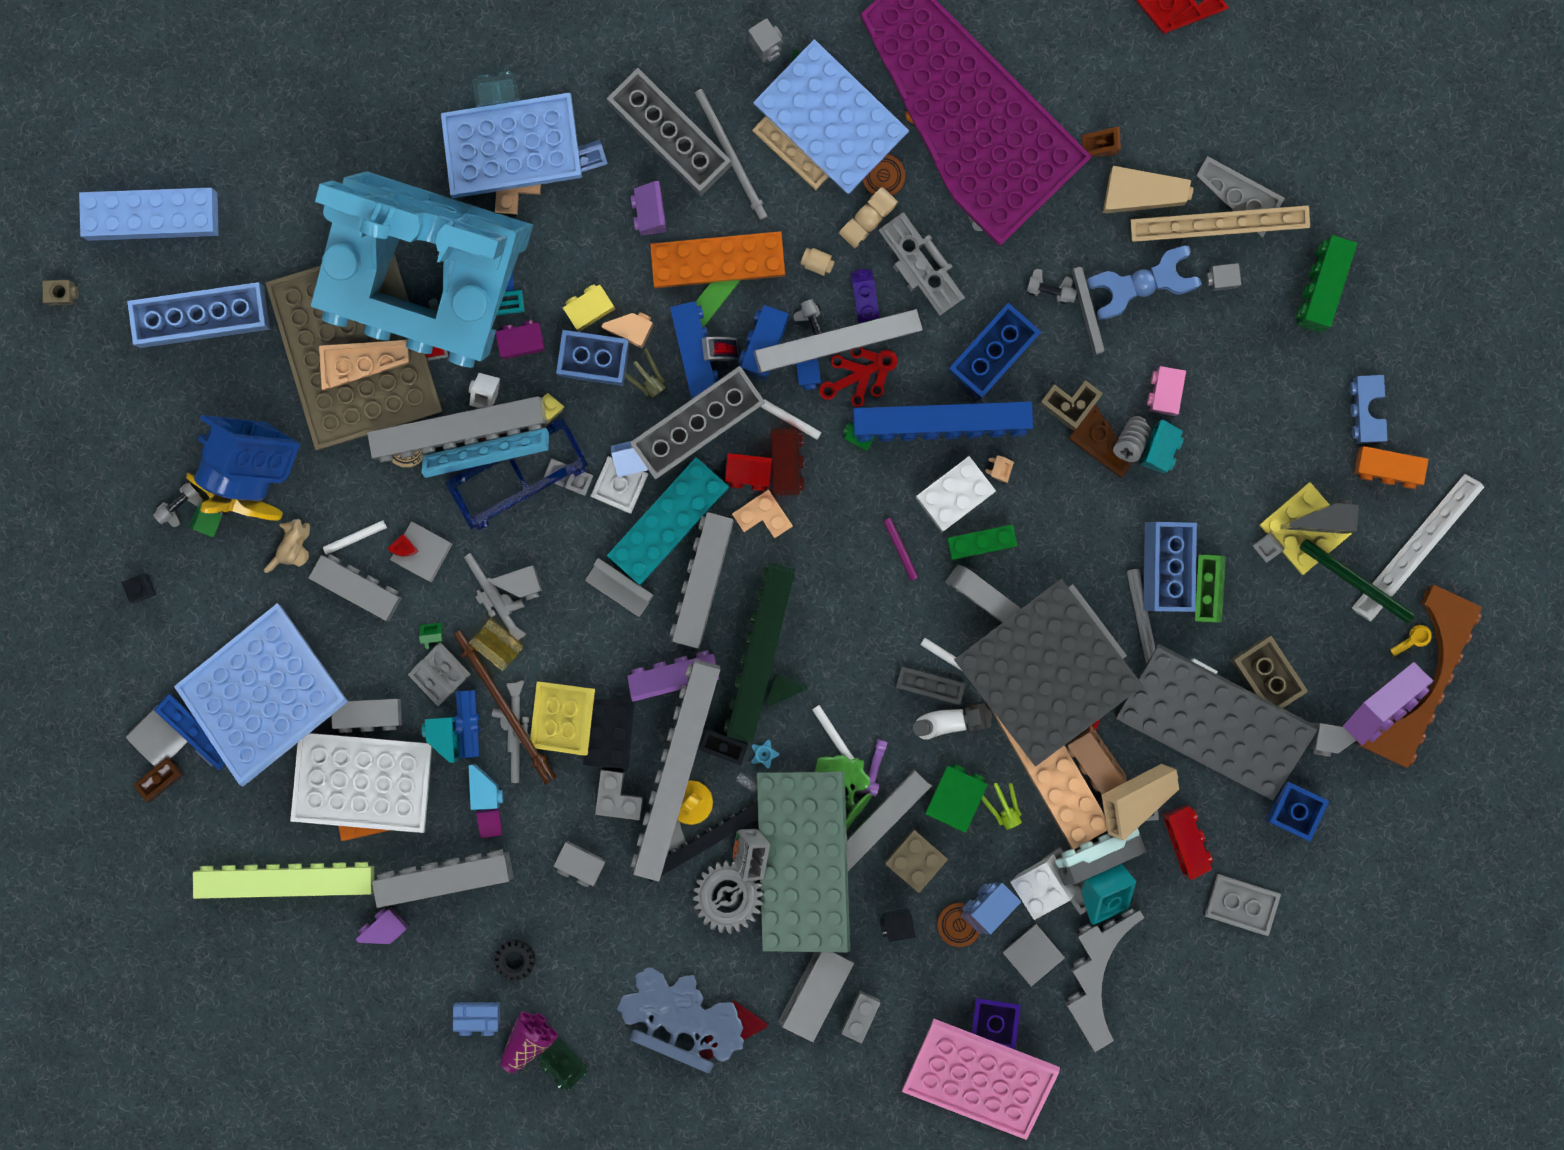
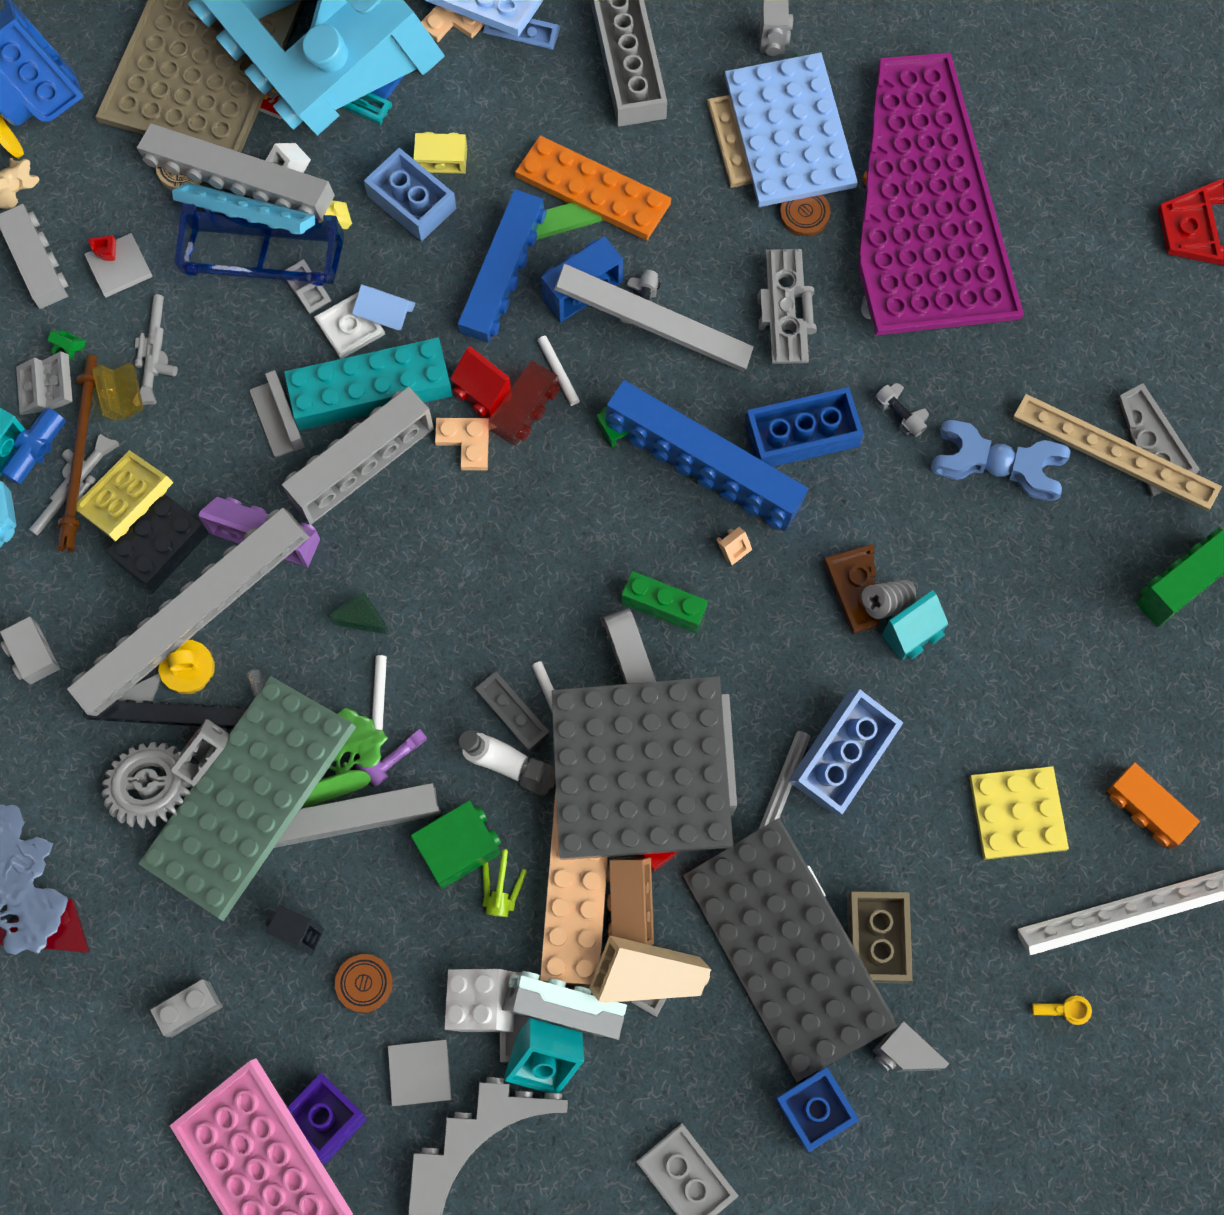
camera: 30 degrees right, 15 degrees down
light nougat wing [319,340,410,391] -> none
white bar [323,520,387,555] -> none
light grey slope [490,565,543,601] -> none
magenta brick [496,320,546,360] -> none
light grey brick [595,769,644,820] -> none
light nougat slope [602,312,654,348] -> none
olive plant [625,348,666,399] -> none
light grey brick [630,366,765,480] -> none
medium lavender slope [631,181,667,235] -> none
light grey bar [695,89,768,220] -> none
black brick [699,728,749,766] -> none
slope [702,337,739,361] -> none
clear green brick [724,563,796,743] -> none
medium azure plate [752,740,779,769] -> none
light grey brick [778,952,854,1042] -> none
blue brick [796,358,821,390] -> none
tan brick [800,248,835,276] -> none
red plant [819,347,898,408] -> none
tan piece [839,187,898,249] -> none
dark purple bracket [850,269,880,323] -> none
magenta bar [883,518,918,581] -> none
dark tan brick [885,829,948,893] -> none
white brick [915,456,996,533] -> none
medium blue brick [961,883,1021,935] -> none
dark tan brick [1038,380,1103,431] -> none
light grey tile [1071,267,1104,356] -> none
dark orange slope [1082,127,1121,156] -> none
tan slope [1103,166,1193,213] -> none
bright pink brick [1147,366,1186,416] -> none
red slope [1162,805,1213,880] -> none
bright green brick [1195,555,1226,622] -> none
light grey brick [1206,263,1241,291] -> none
light grey tile [1253,532,1285,563] -> none
dark grey slope [1281,500,1359,534] -> none
dark green axle [1299,539,1415,623] -> none
medium lavender brick [1343,662,1433,746] -> none
medium blue arch [1350,375,1387,444] -> none
dark orange arch [1355,585,1482,768] -> none

